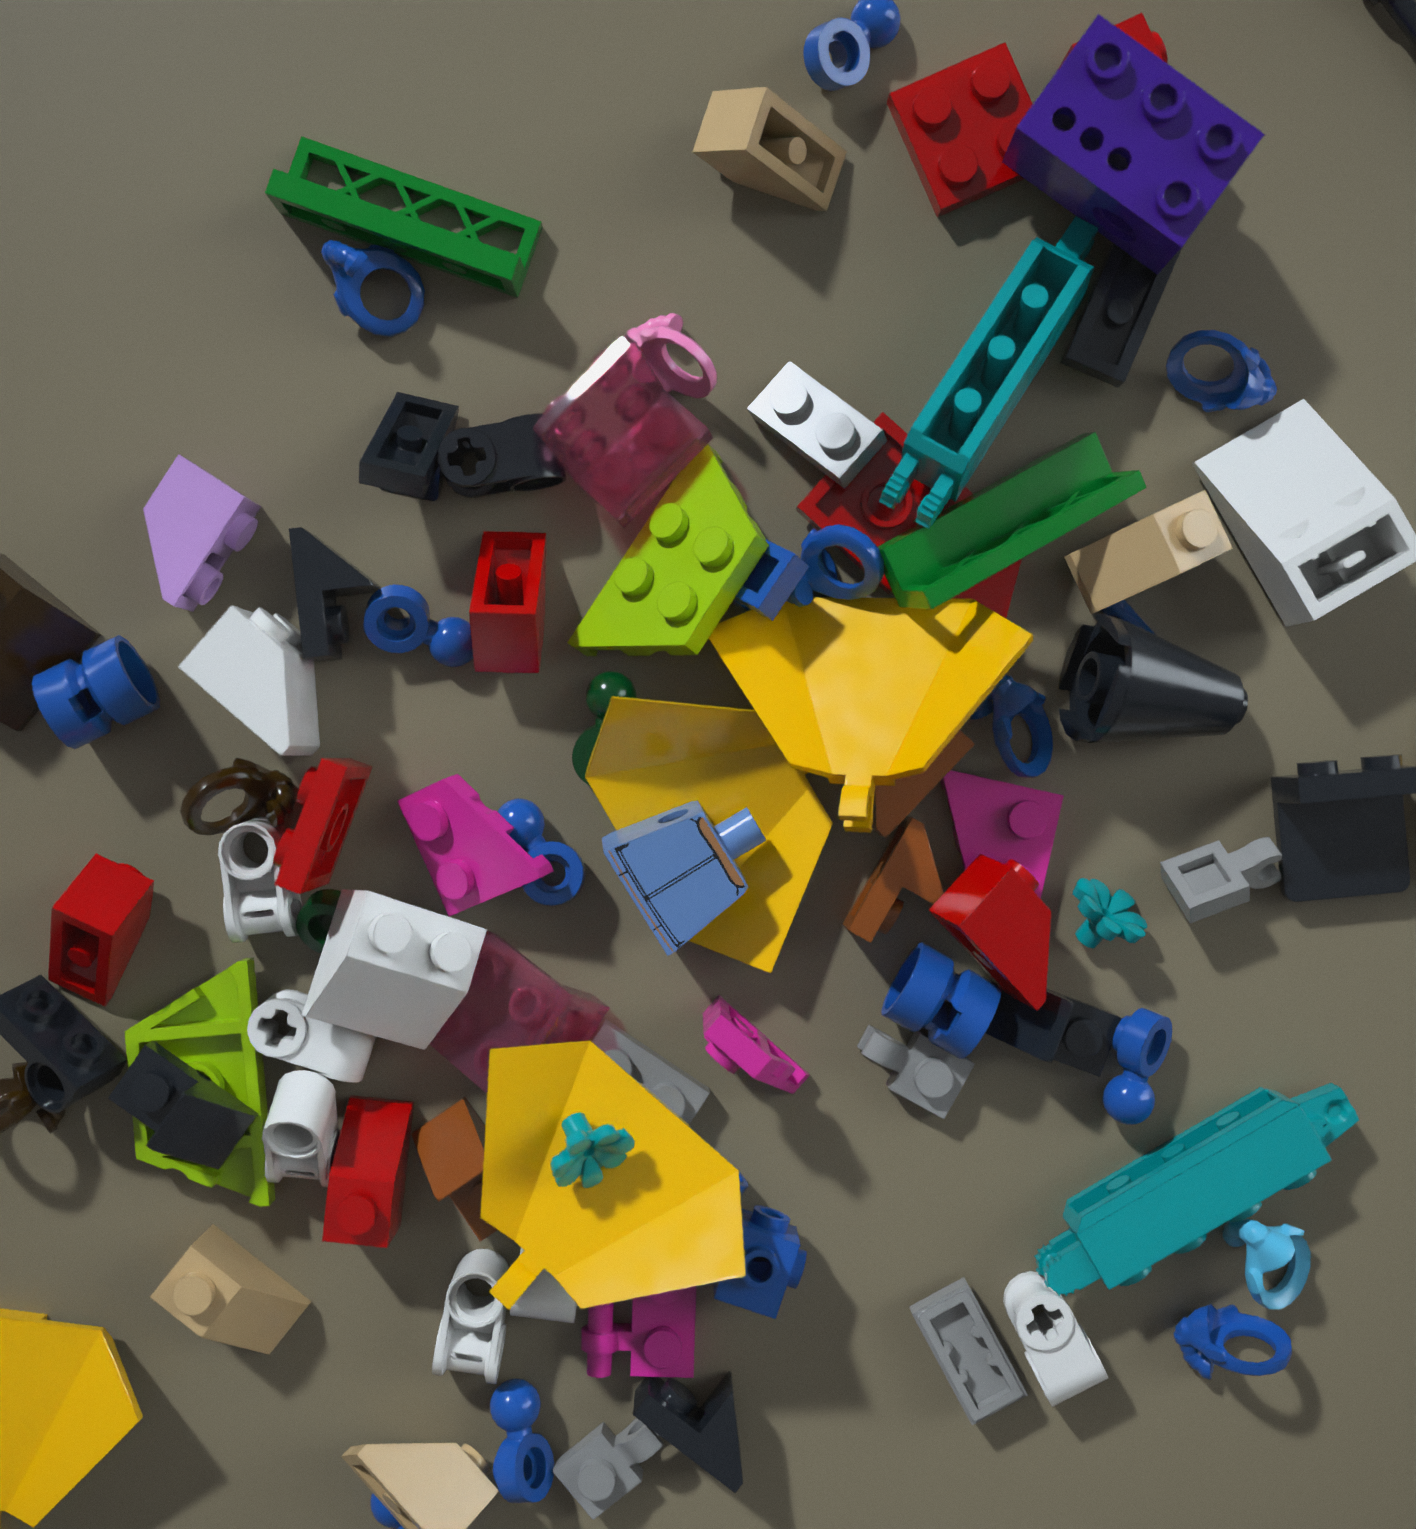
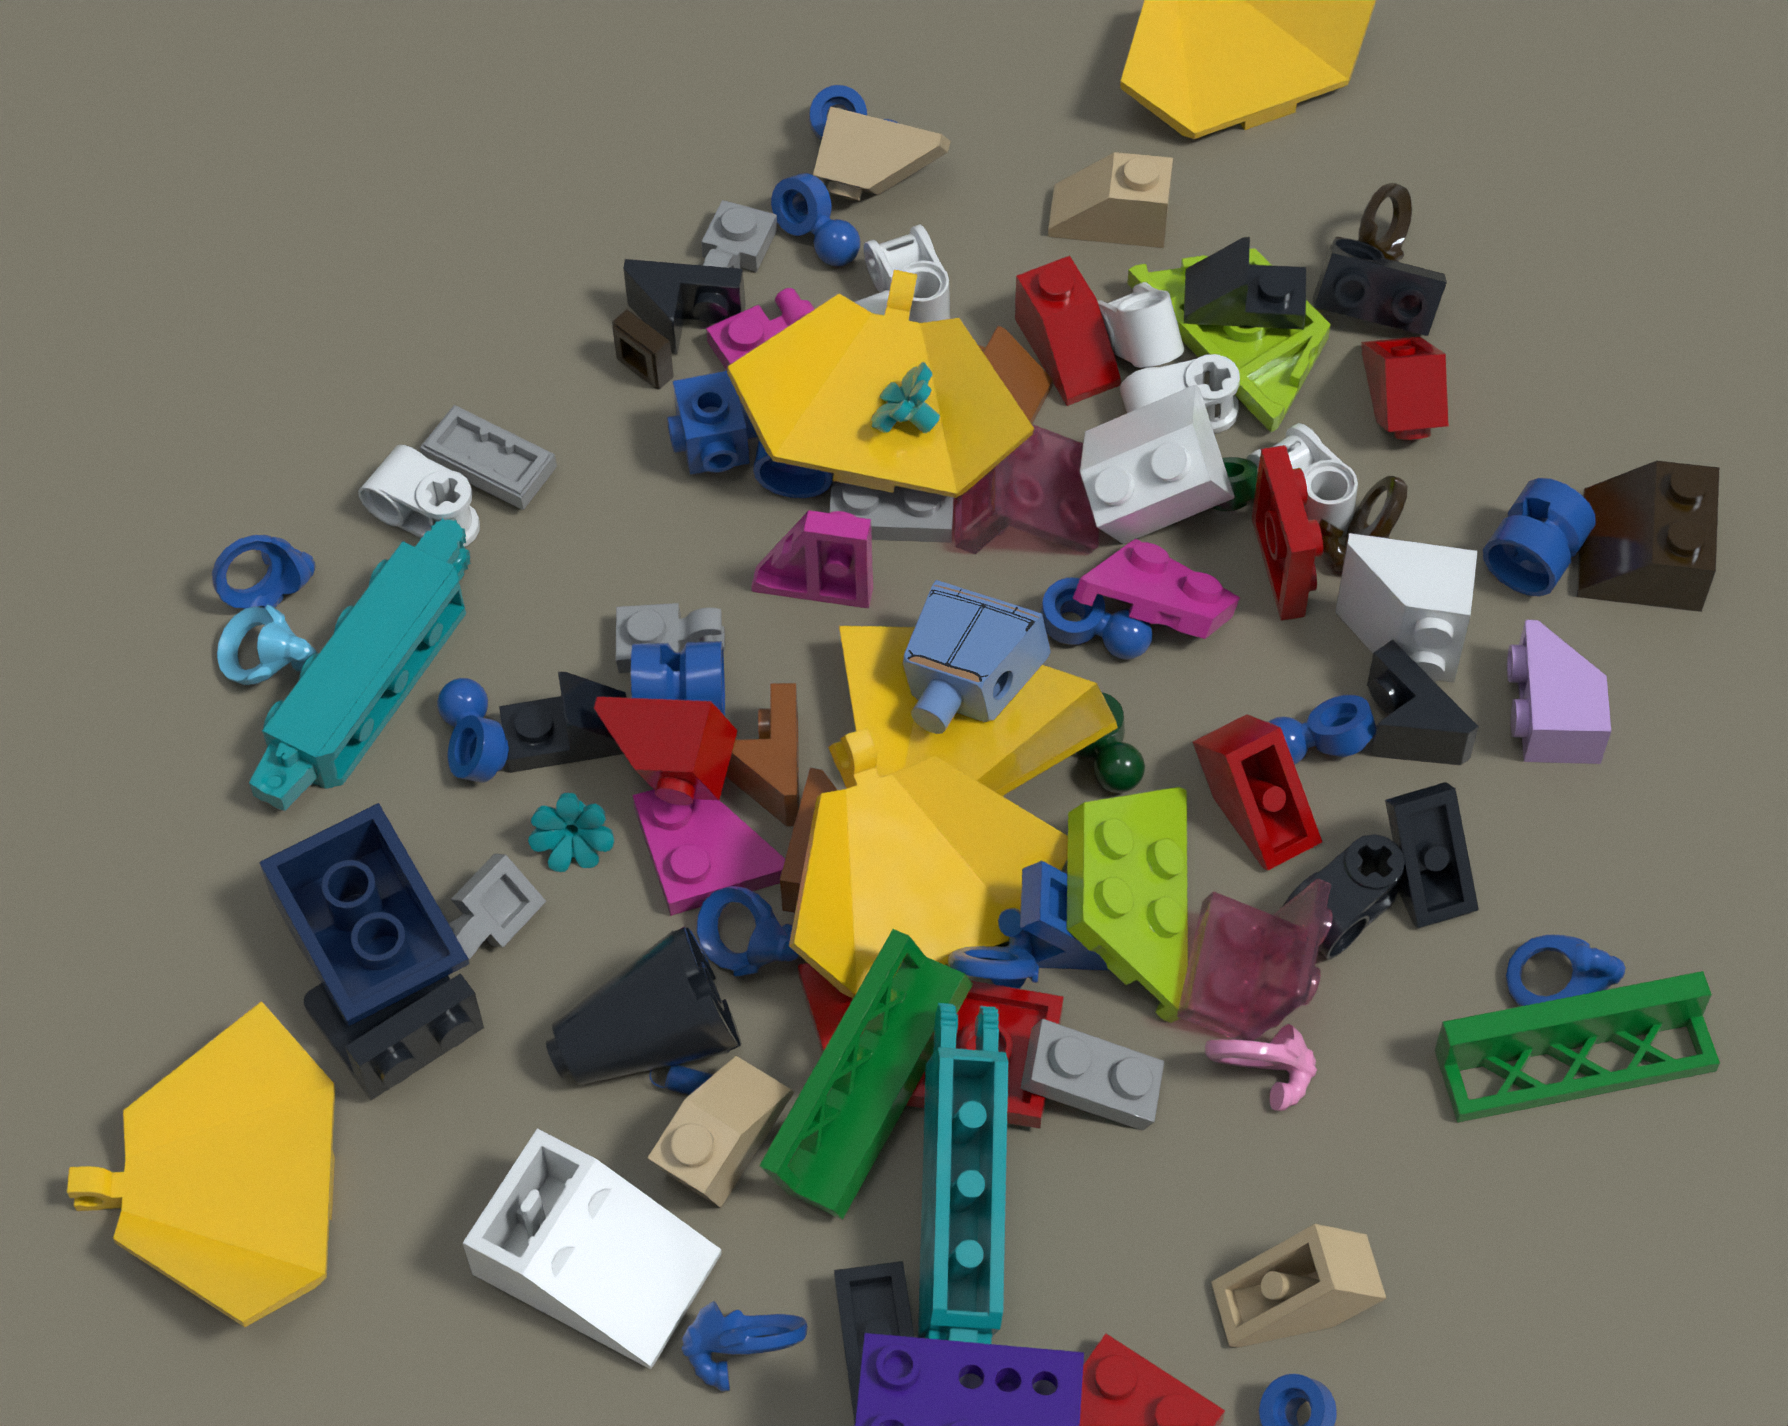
camera: 150 degrees right, 30 degrees down
none -> dark blue slope [259,803,470,1026]
none -> dark brown tile [612,309,674,390]

